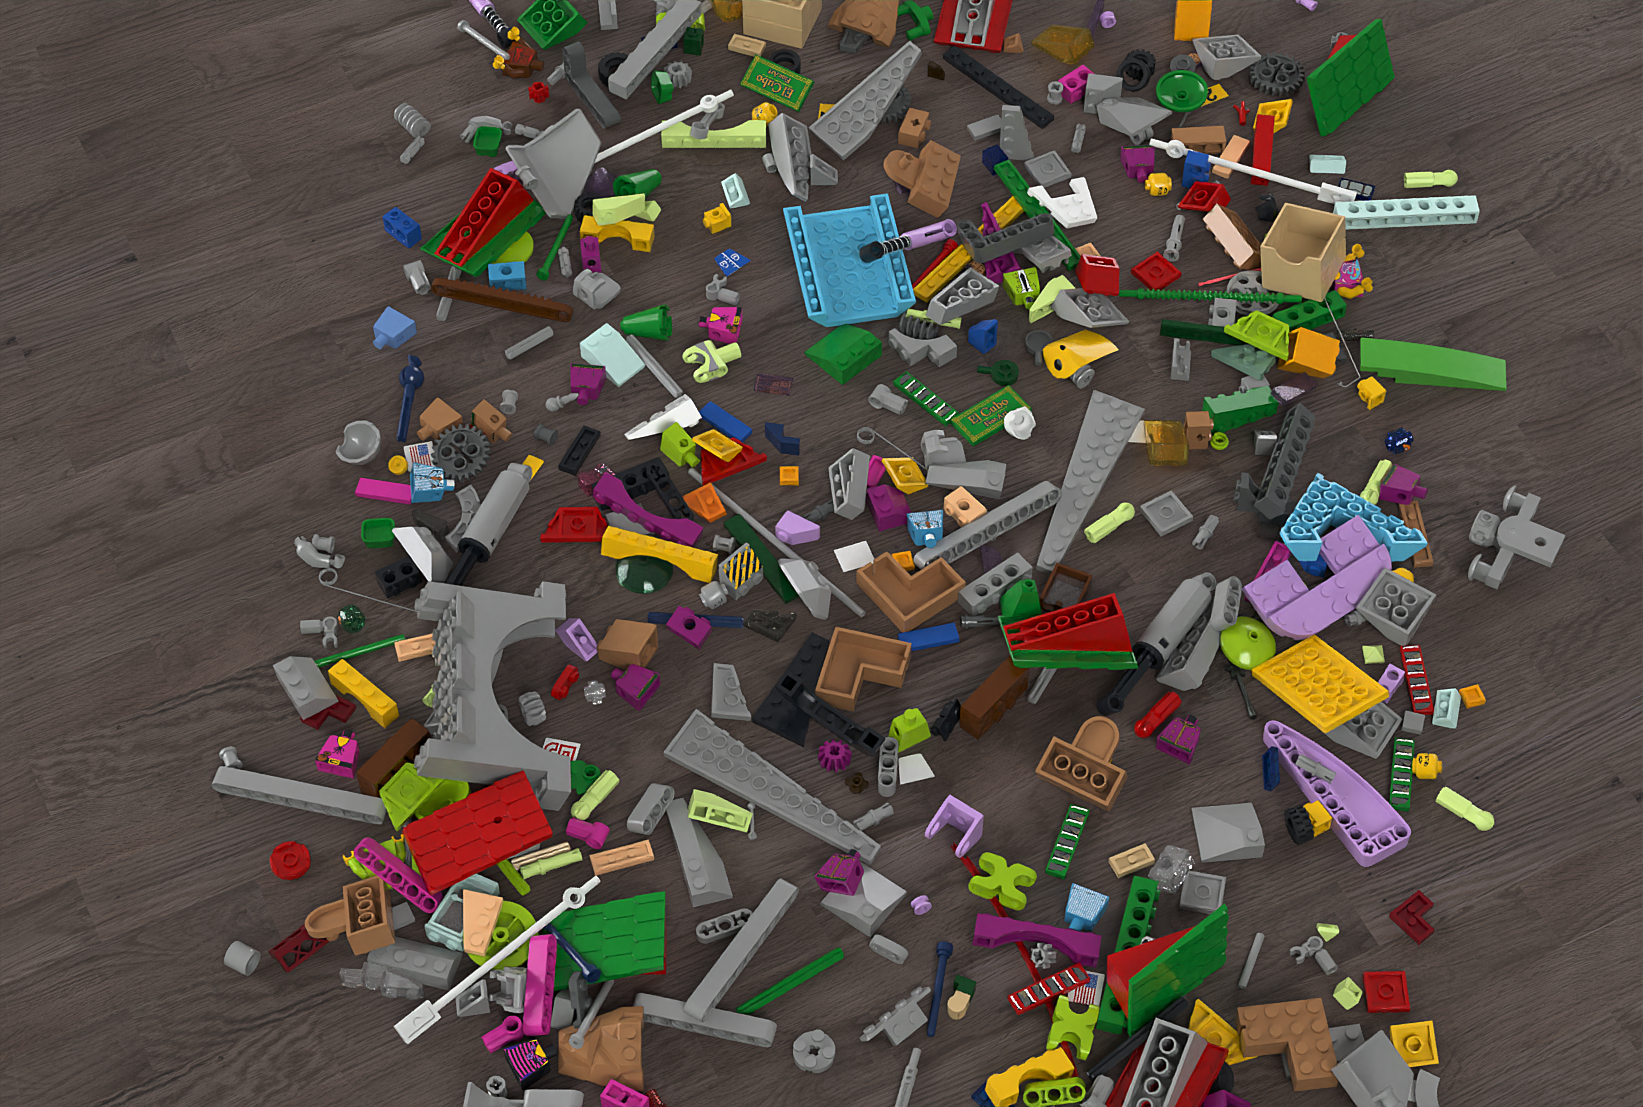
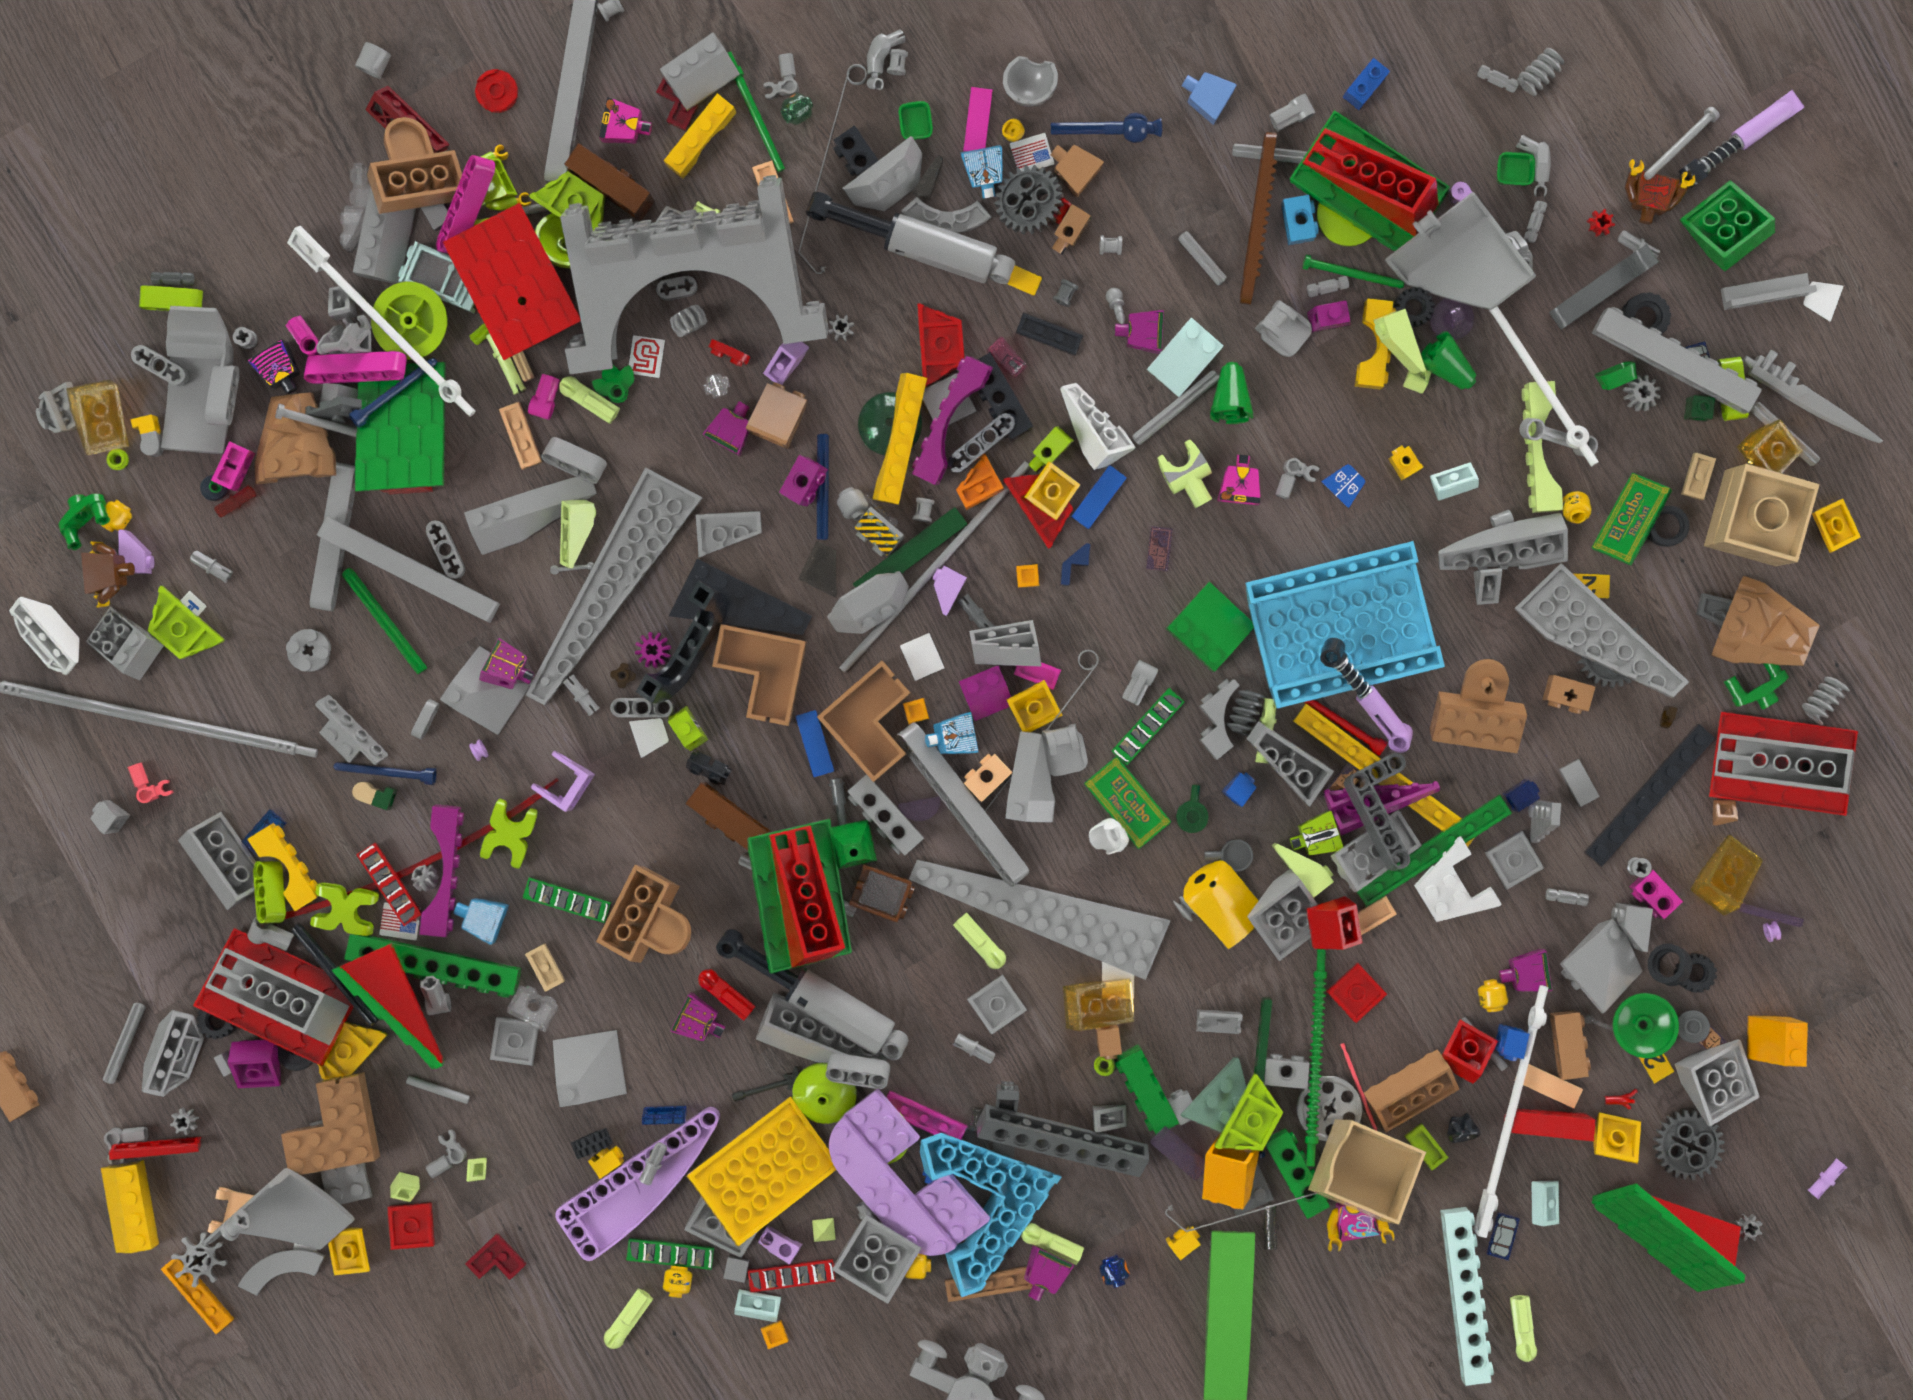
camera: 80 degrees right, 35 degrees up
light nougat wing [463,889,504,957] -> none
light grey pin [1163,215,1185,262] -> none

